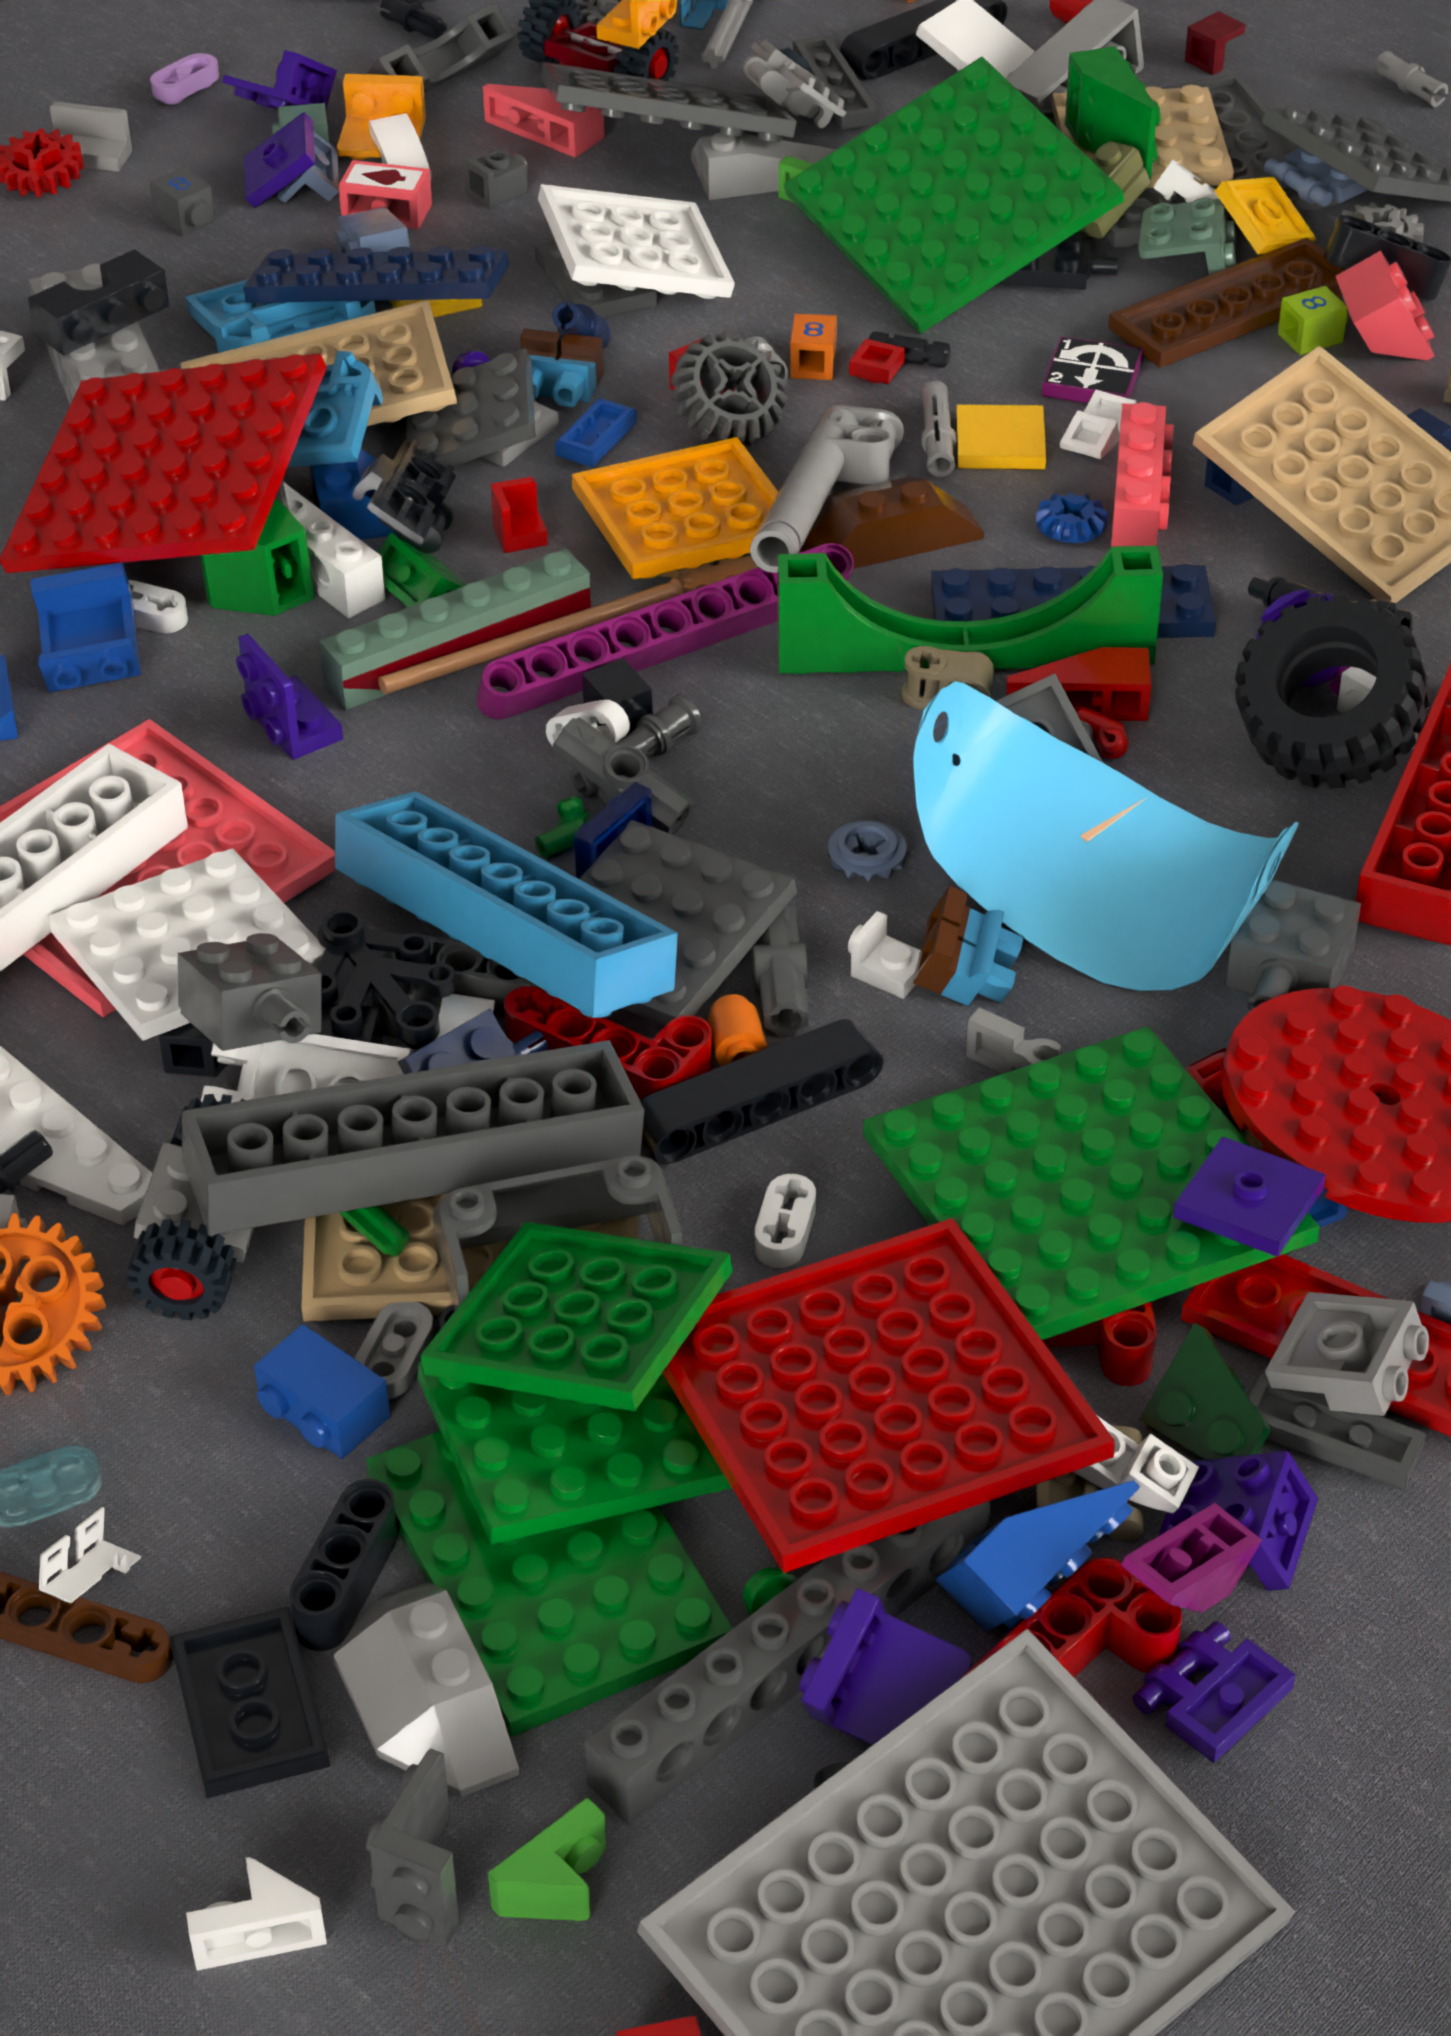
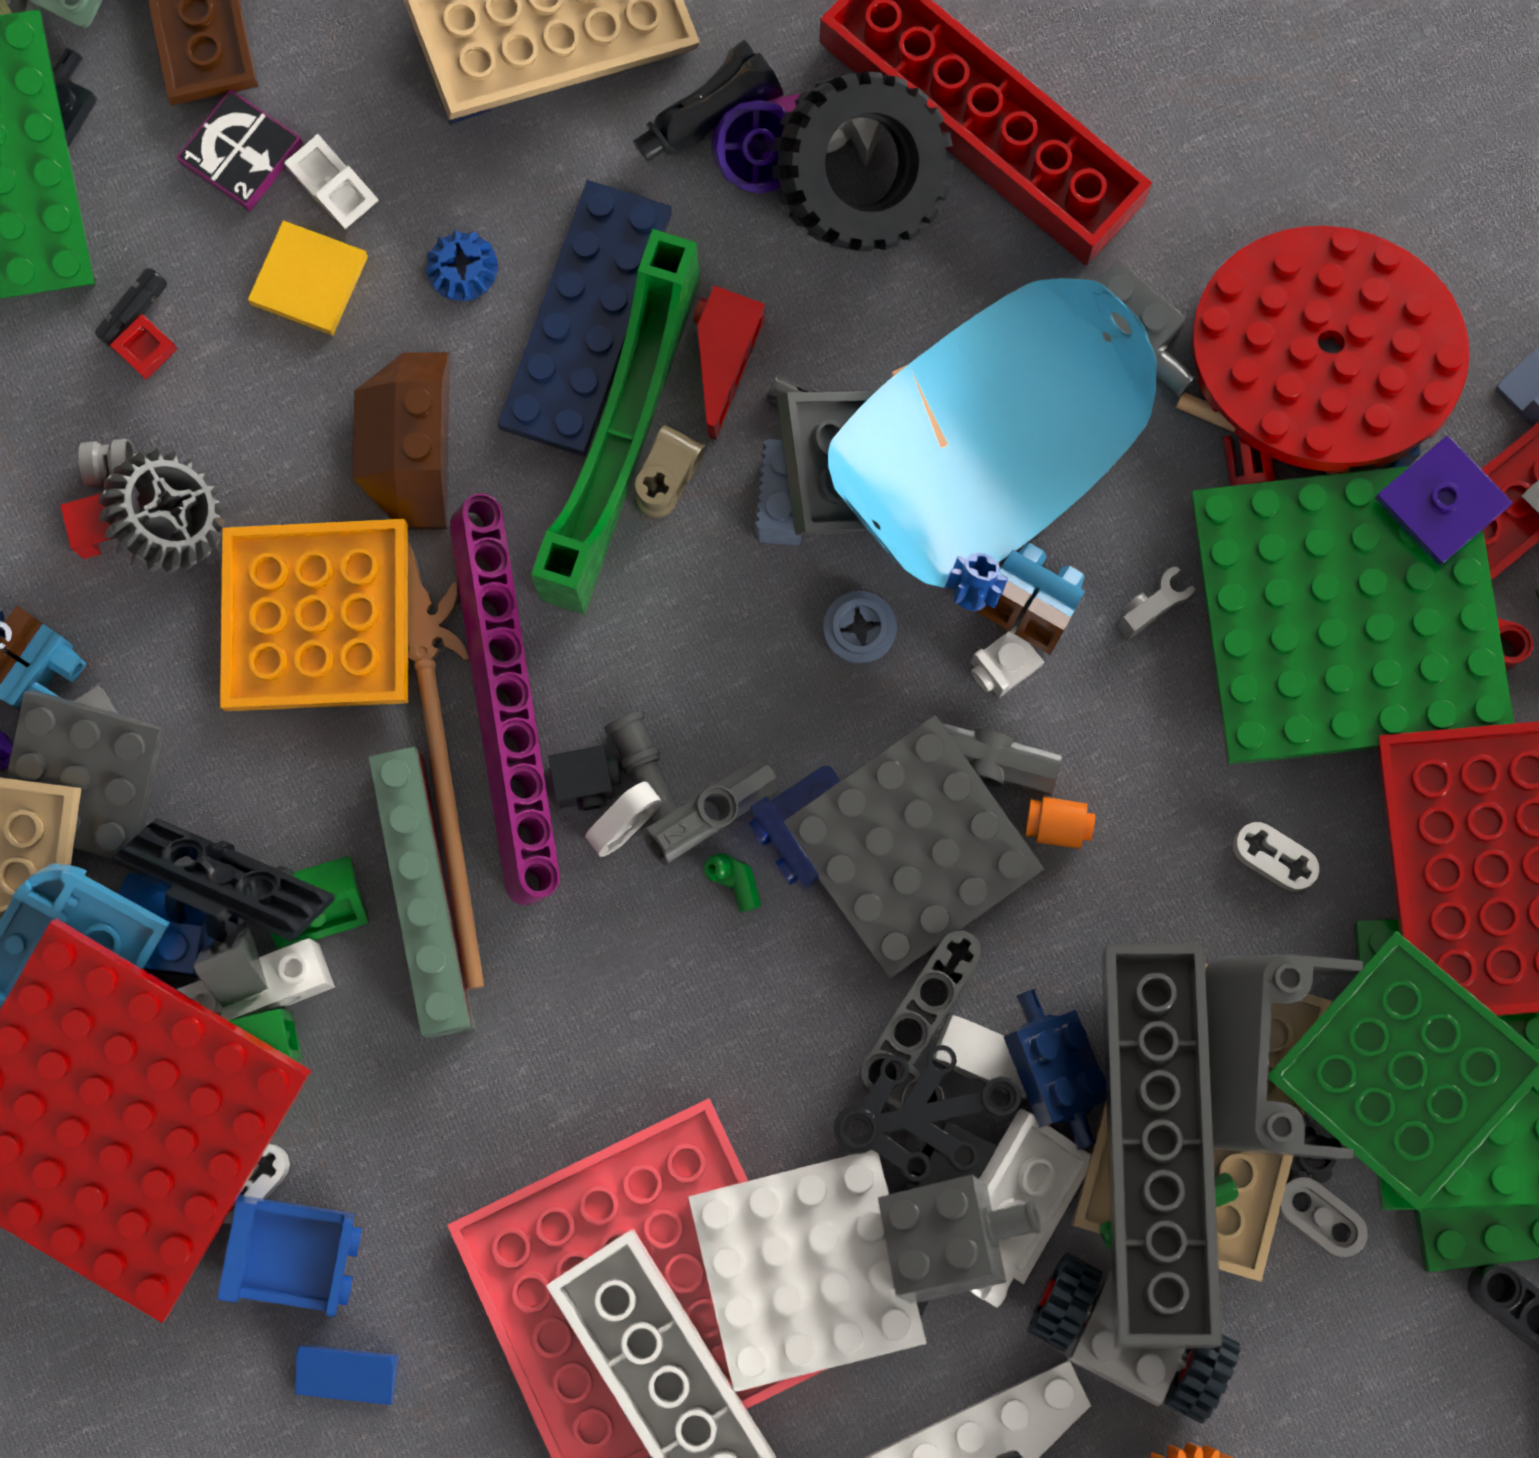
camera: 70 degrees left, 35 degrees up
dark purple bracket [236,633,343,760] -> none
blue brick [254,1324,391,1459] -> none
dark azure brick [335,791,678,1018] -> none
red panel [490,477,548,554] -> none
red beam [504,986,712,1100] -> none
blue plate [555,398,637,467] -> none
black beam [640,1019,884,1164] -> none
light grey piece [750,405,904,573] -> none
orange brick [790,314,837,380] -> none
light grey pin [921,381,956,477] -> none
red arm [1077,706,1129,760] -> none
coral brick [1111,402,1174,547] -> none
none -> dark grey slope [193,927,268,1008]
none -> blue gear [945,552,1008,612]

